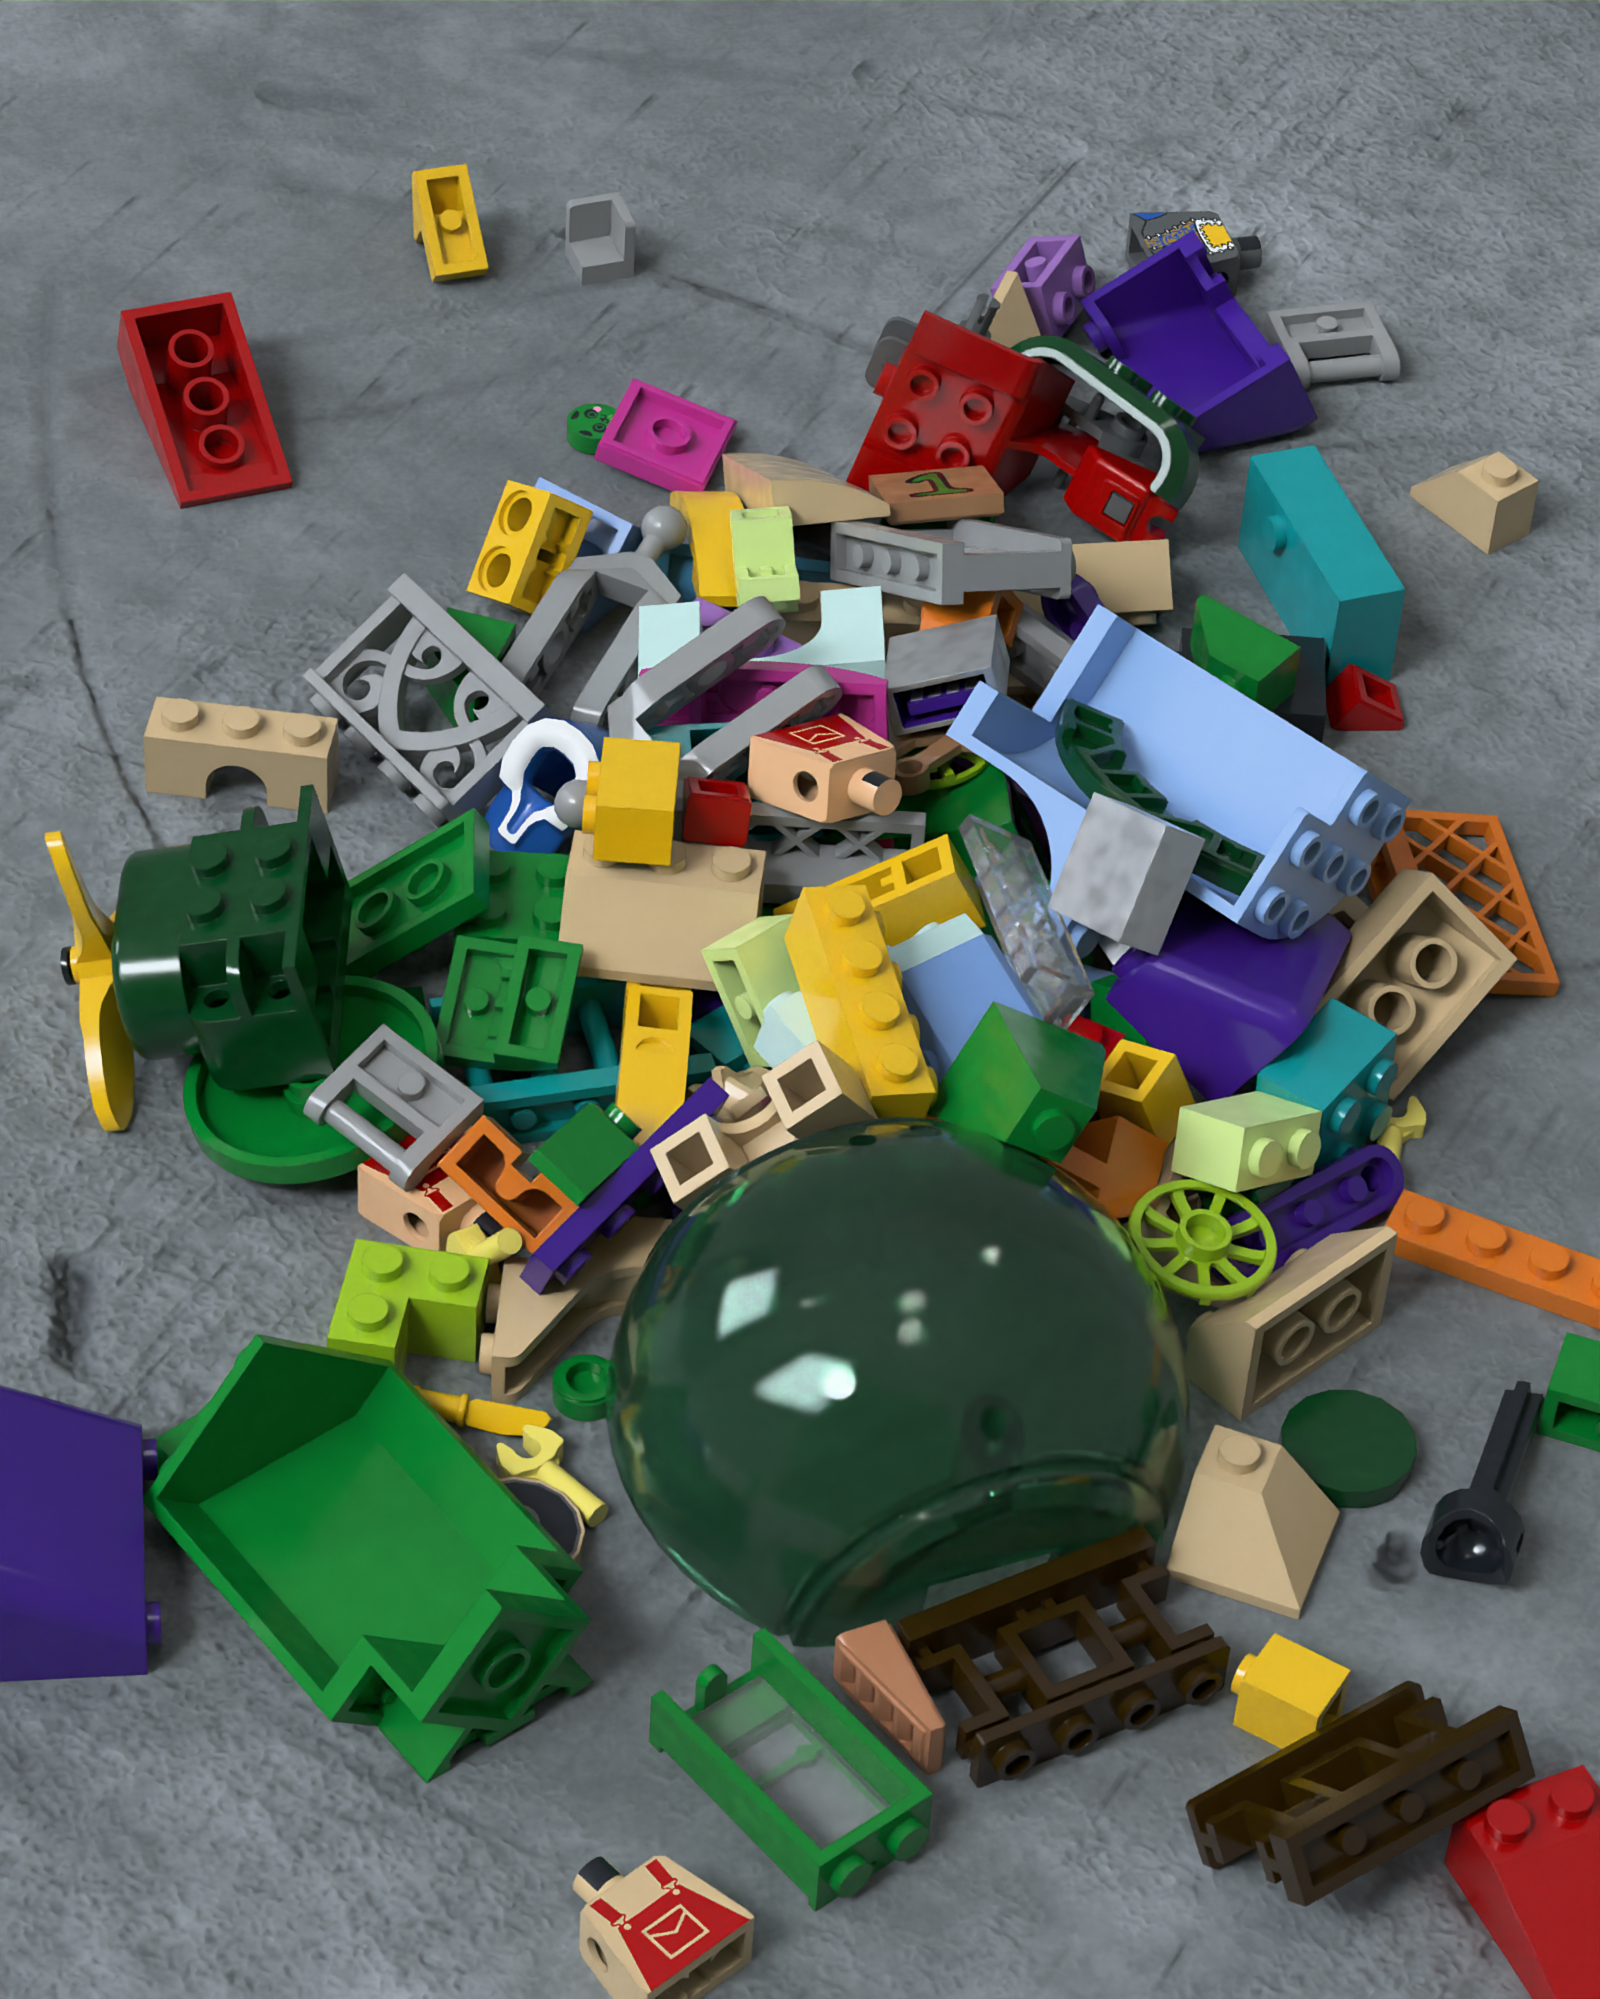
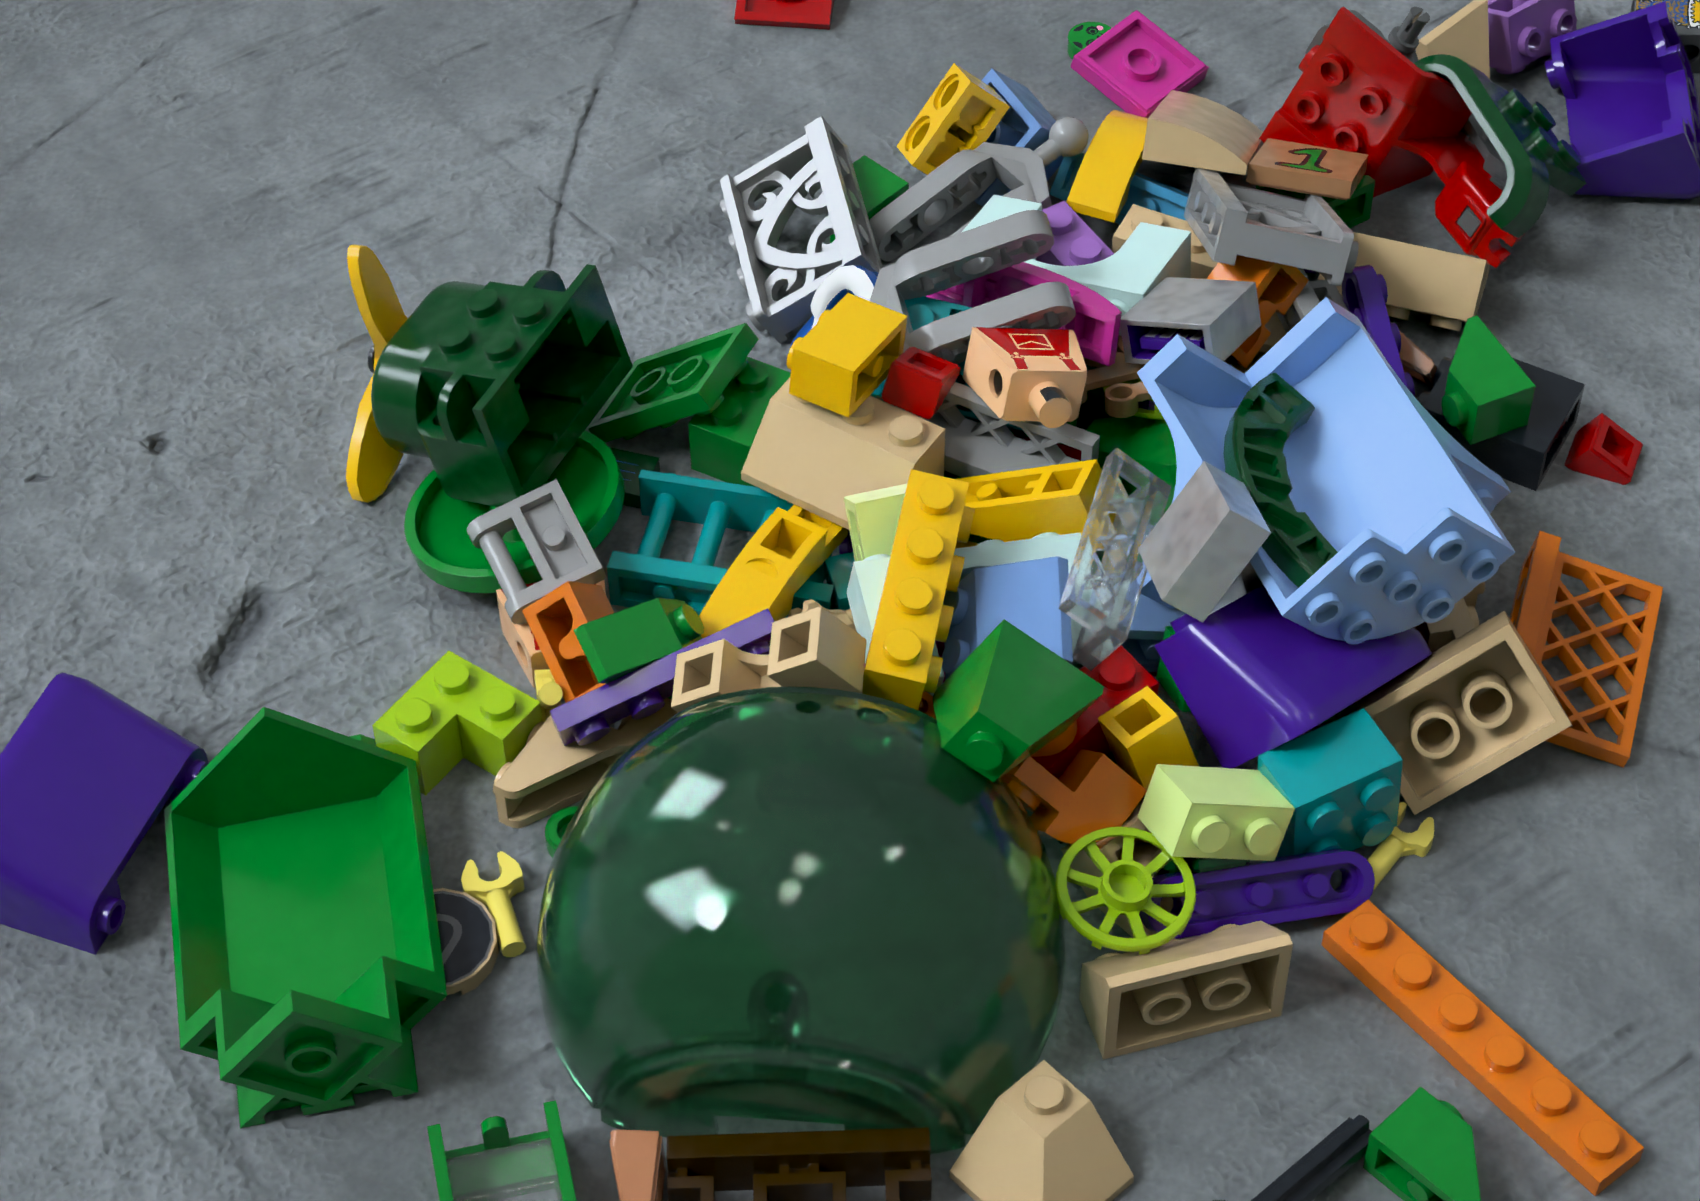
camera: 30 degrees right, 5 degrees up
tan arch [143,696,339,814] -> none
yellow piece [413,1385,552,1436] -> none
green slope [436,935,584,1071] -> none
yellowish green brick [729,506,800,613] -> none
teal brick [1238,445,1406,687] -> none
dark green tile [1278,1389,1417,1508] -> none

